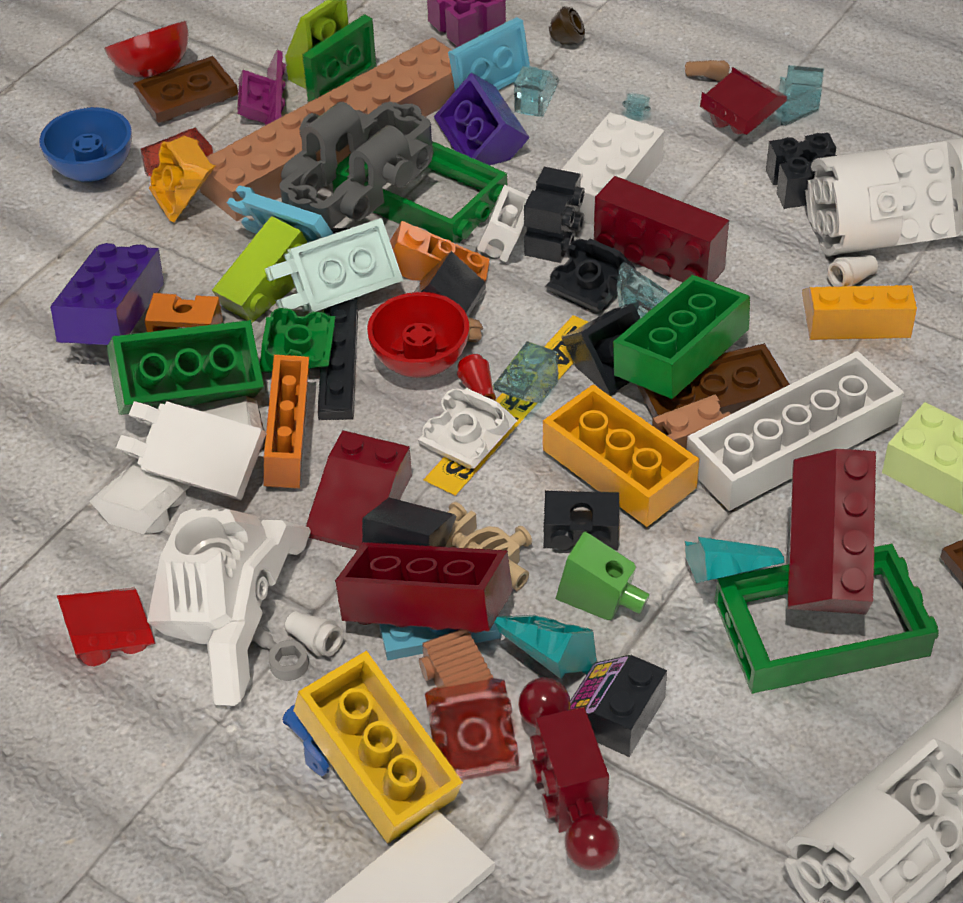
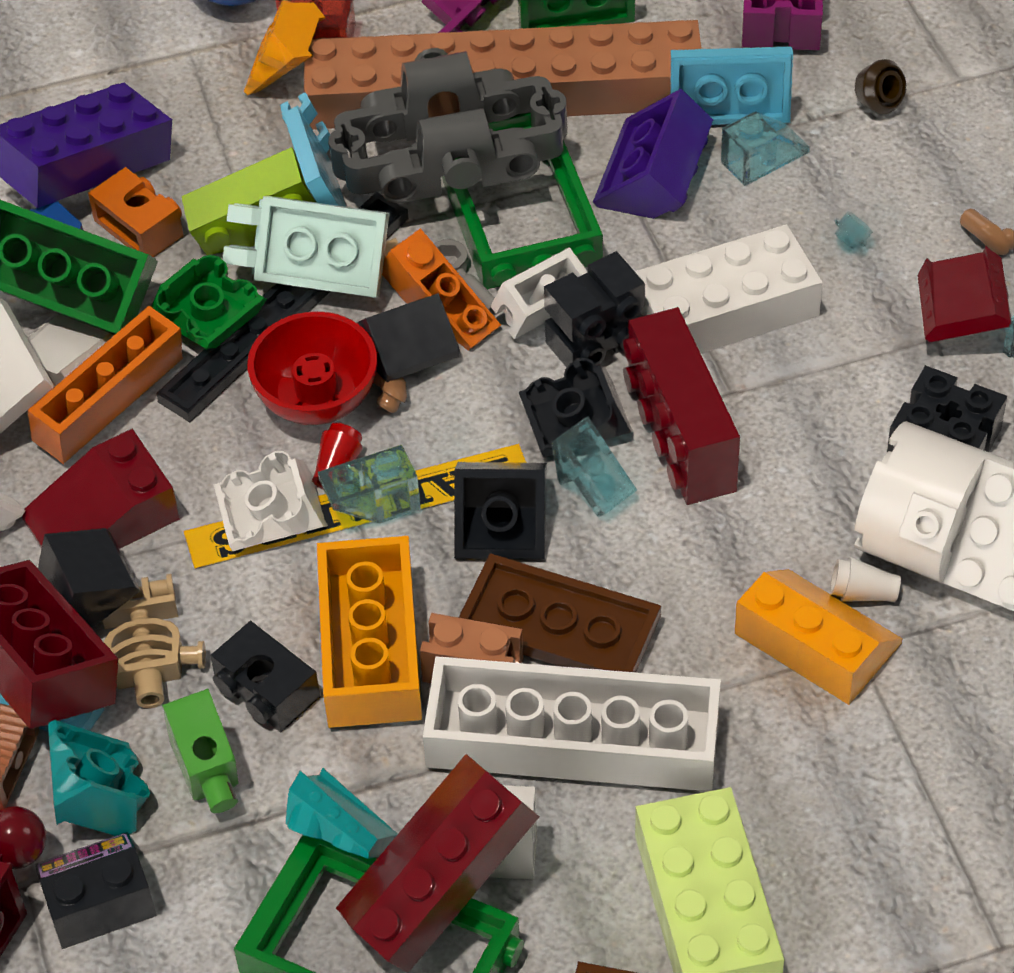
camera: 40 degrees right, 5 degrees up
green brick [613,275,750,399] -> none

